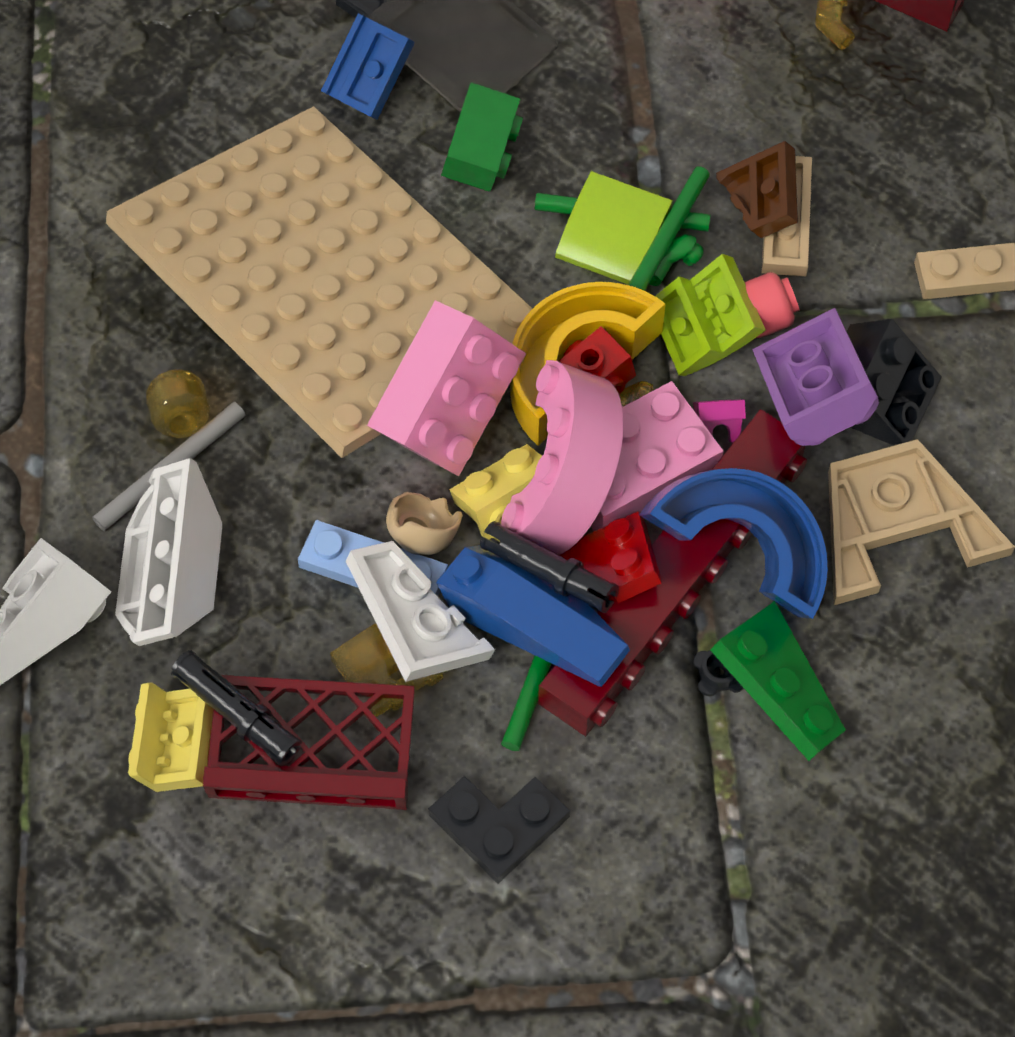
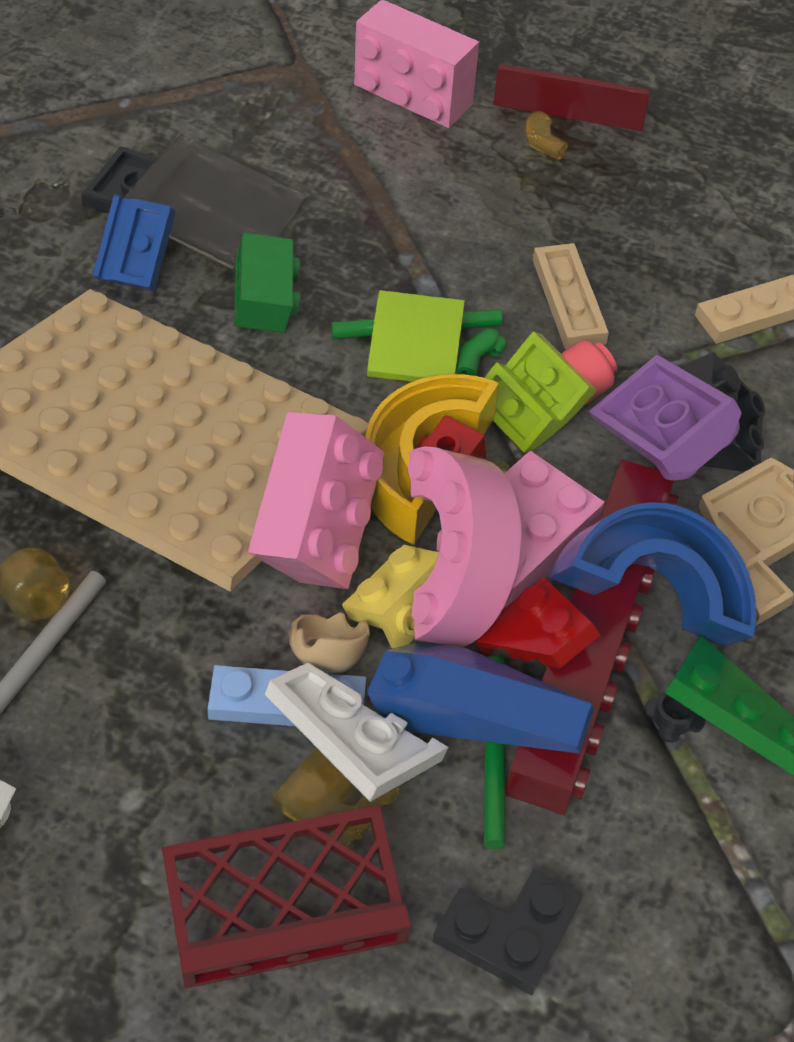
camera: 20 degrees left, 10 degrees down
white wedge [115,458,223,646] -> none
light yellow bracket [128,682,214,792] -> none
black pin [171,650,302,767] -> none
black pin [480,521,619,613] -> none
green piece [628,166,710,291] -> none
dark pink tile [693,399,746,442] -> none
reddish brown wing [716,141,798,238] -> none

